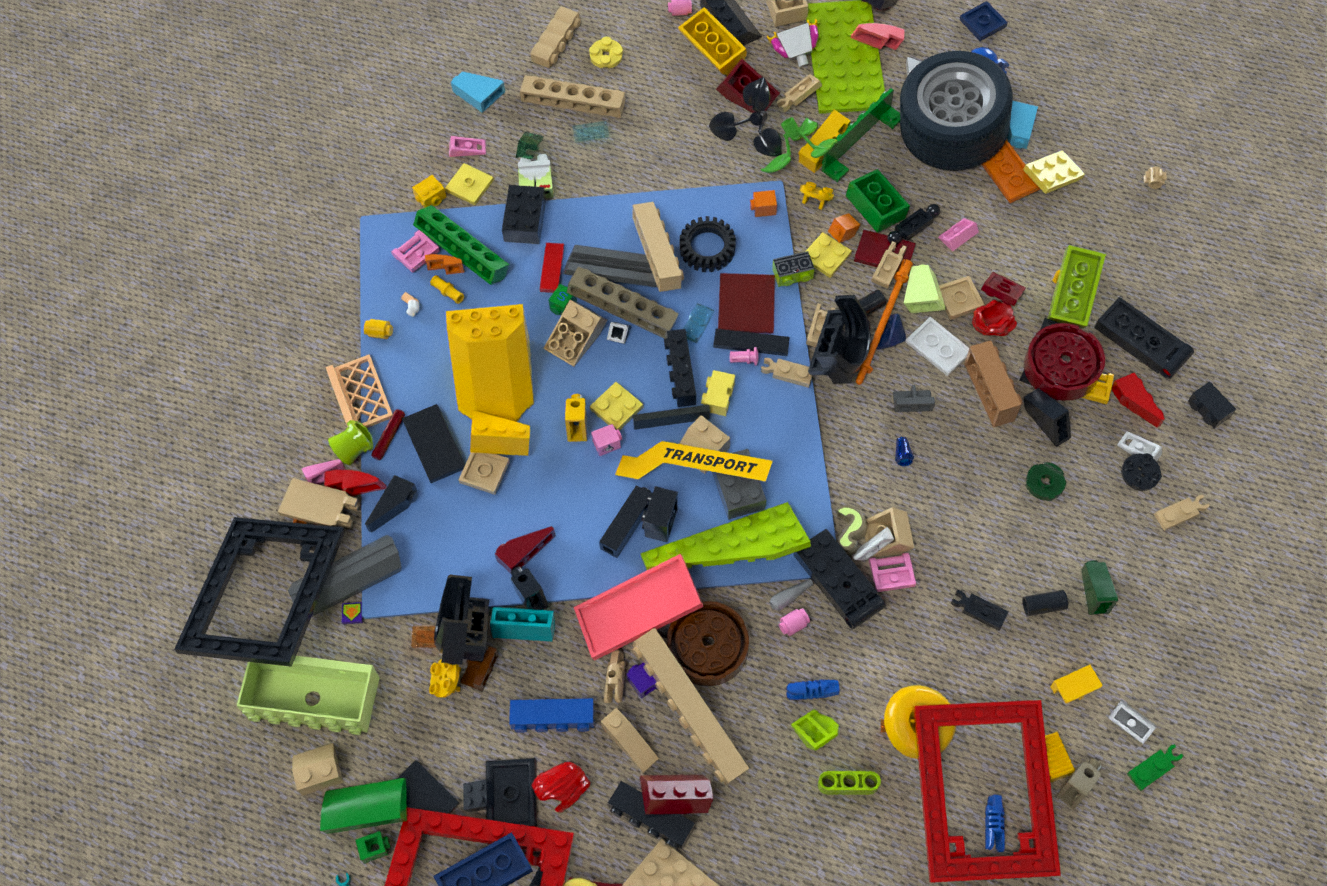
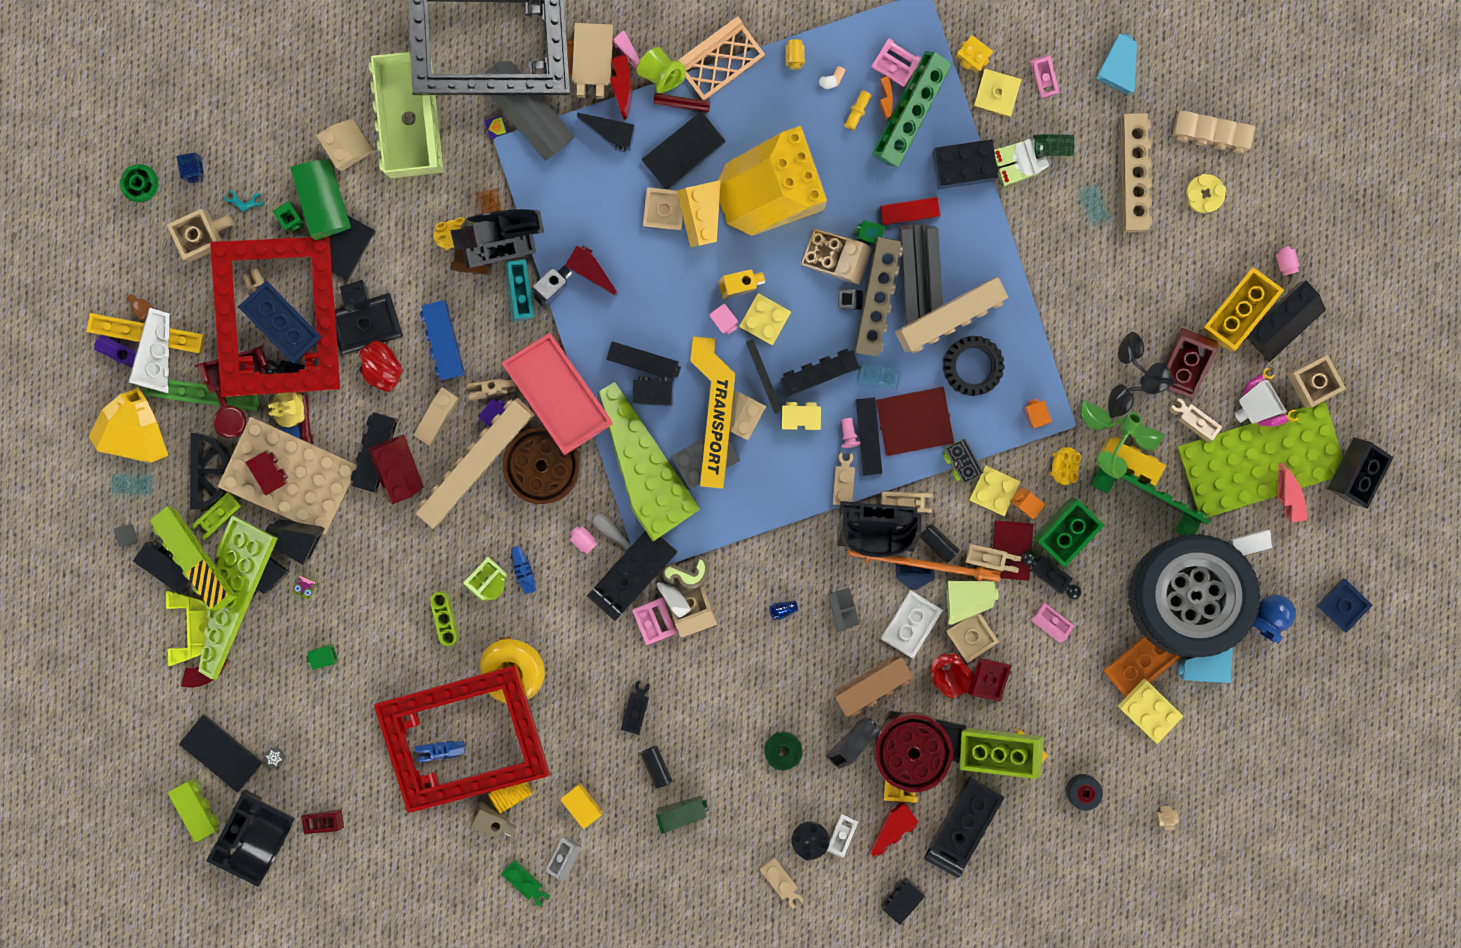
camera: 80 degrees right, 25 degrees up
none -> black wheel [1066,774,1103,811]

